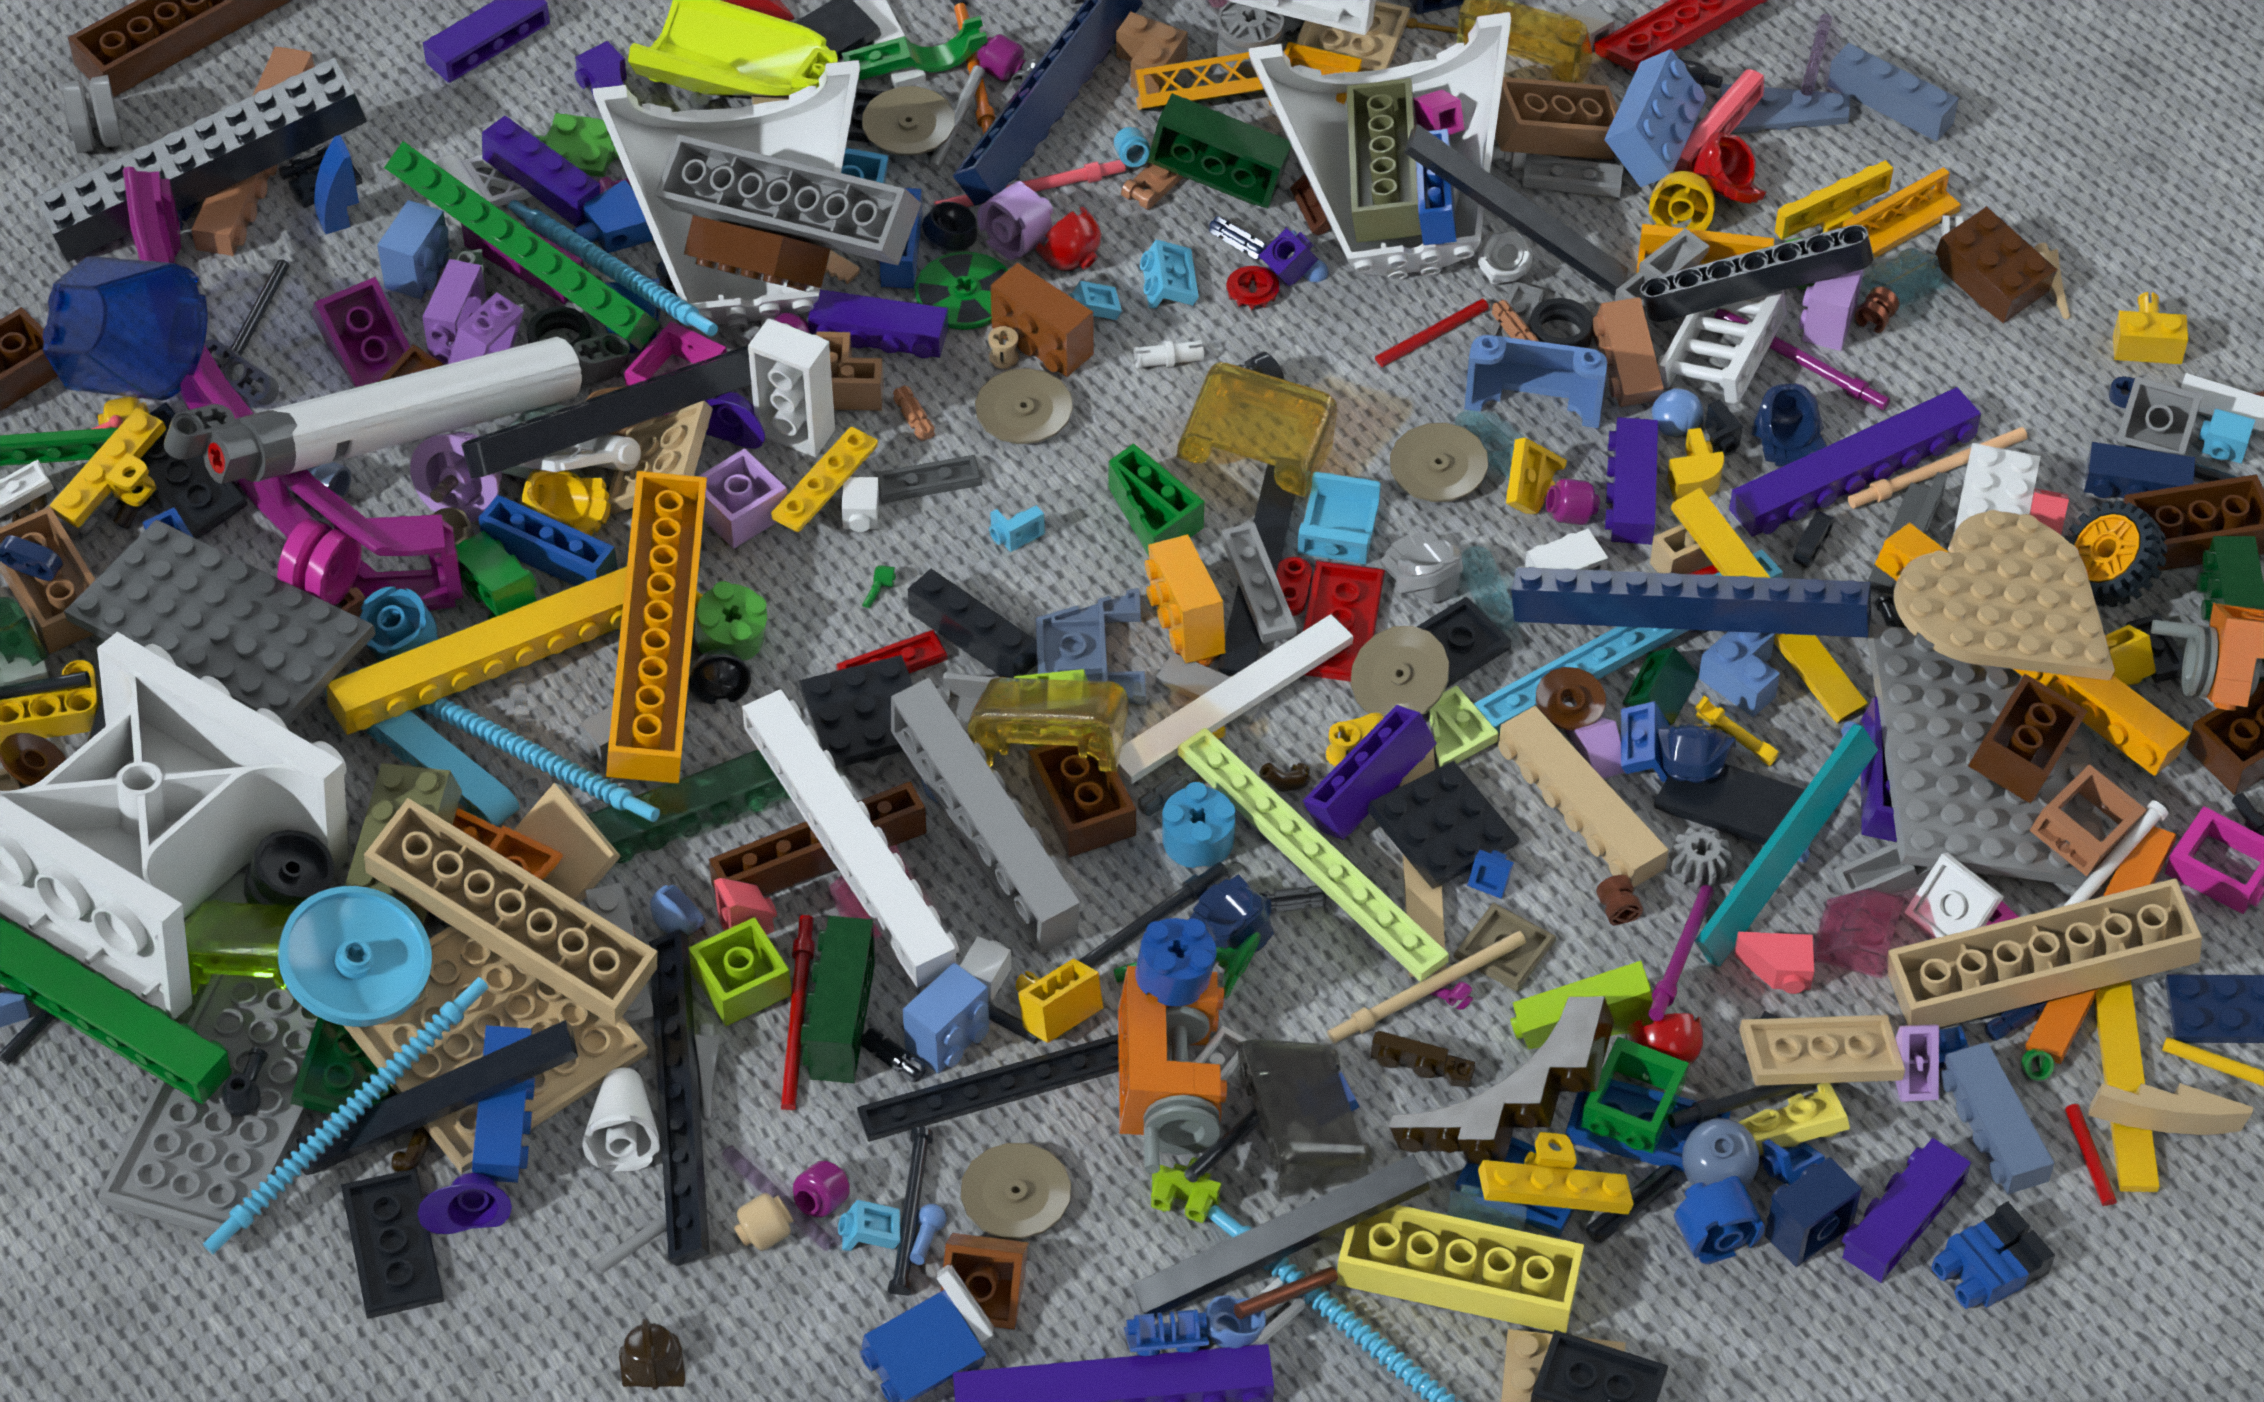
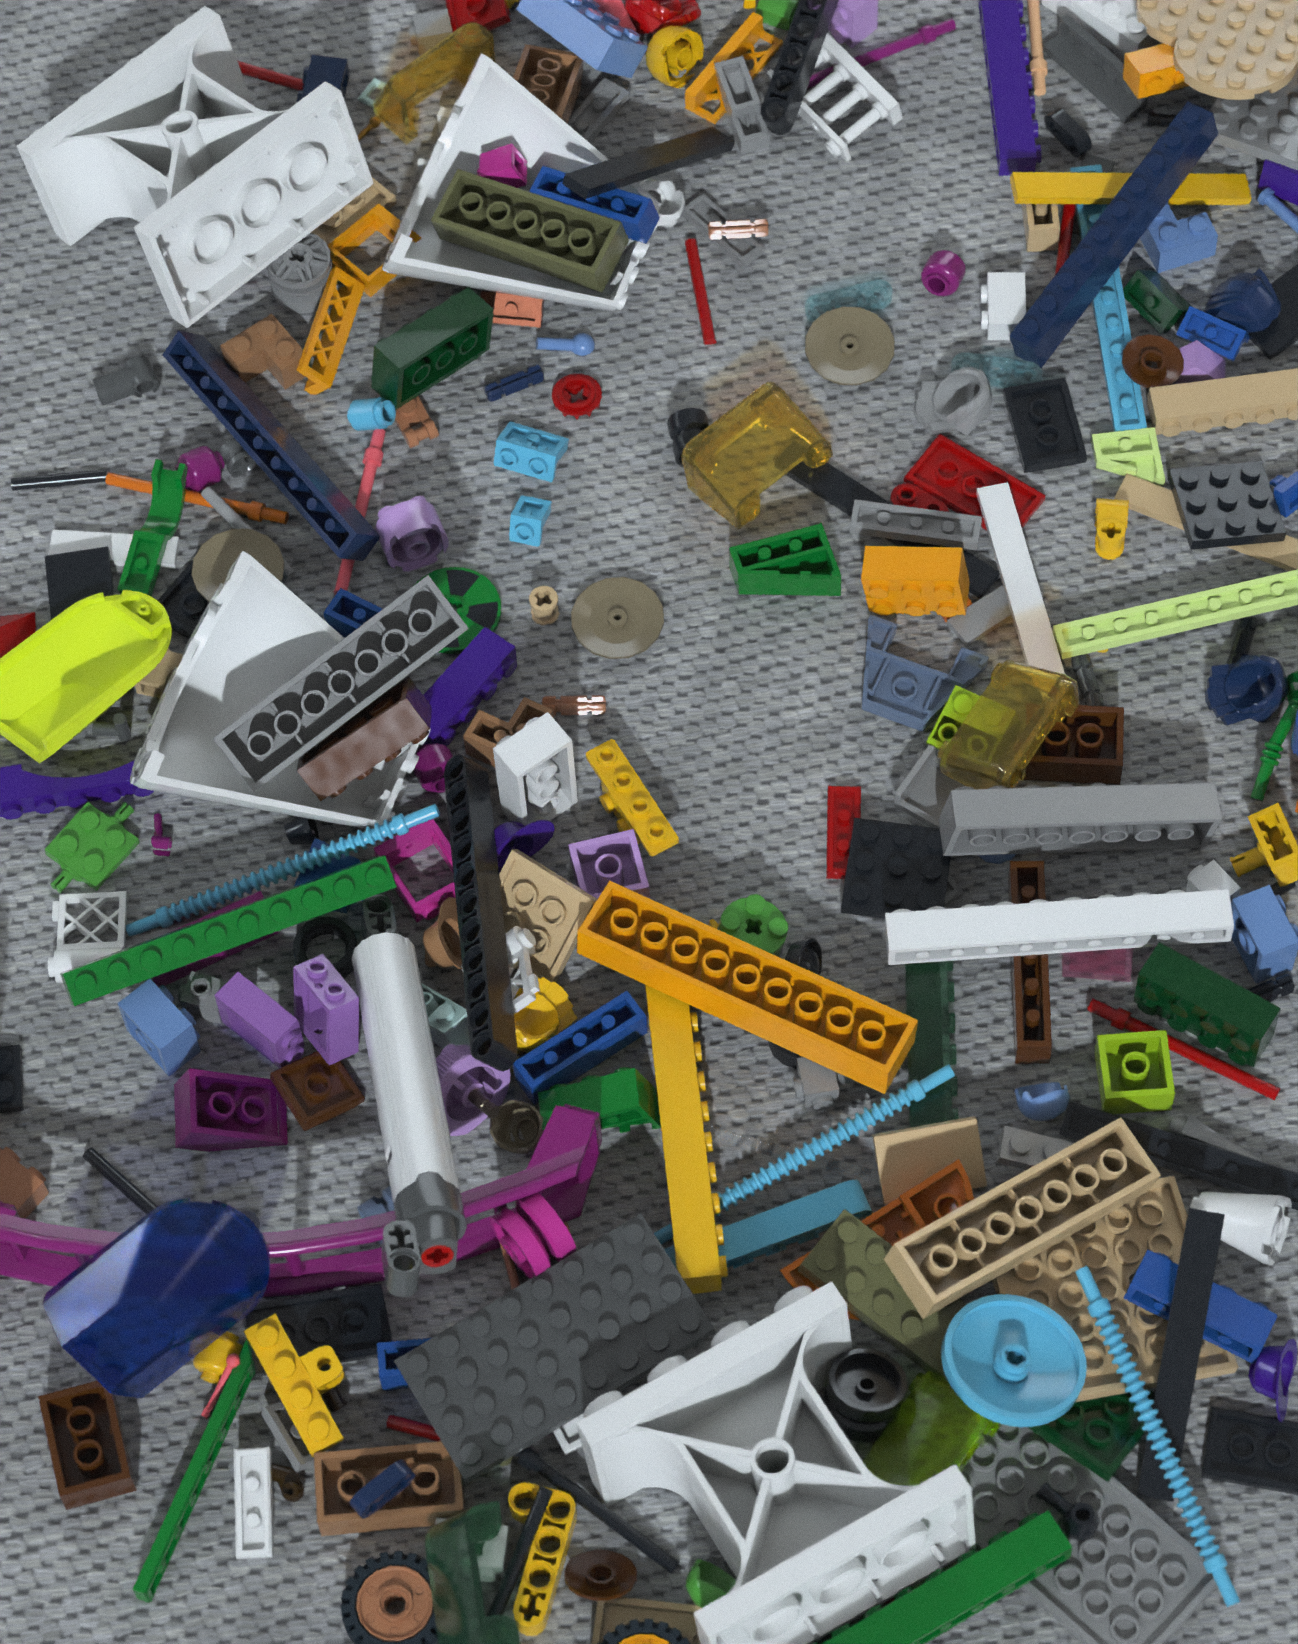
camera: 60 degrees left, 10 degrees up
blue slope [314,135,359,235] -> none
dark azure brick [360,586,439,662] -> none
dark brown arm [391,1126,432,1172] -> none
dark purple brick [482,116,600,227] -> none
blue torso [572,180,654,253] -> none
coral slope [714,878,777,935] -> none
white brick [842,477,879,532] -> none
green hand [862,565,896,609] -> none
dark grey tile [874,455,982,503] -> none
black brick [907,568,1037,680] -> none
black hat [922,202,978,250] -> none
medium azure bracket [989,505,1045,552] -> none
dark orange brick [991,263,1094,377] -> none
red cylinder [1036,206,1102,271] -> none
black bar [1078,862,1228,968] -> none
white pin [1134,340,1204,369] -> none
dark azure brick [1162,782,1235,868] -> none
dark purple brick [1259,227,1319,286] -> none
dark brown arm [1259,763,1311,792] -> none
medium azure panel [1297,472,1381,564] -> none
dark purple brick [1302,705,1437,840] -> none
dark tan piece [1351,625,1450,717] -> none
medium blue windscreen [1464,335,1607,428] -> none
yellow wing [1506,437,1567,514] -> none
black tyre [1529,298,1593,348] -> none
nougat wedge [1592,297,1664,407] -> none
dark purple brick [1605,417,1658,545] -> none
medium blue hair [1651,388,1704,437] -> none
yellow brick [1667,428,1724,502] -> none
yellow bar [1695,696,1779,766] -> none
black bracket [1705,399,1743,456] -> none
dark blue hair [1751,383,1827,466] -> none

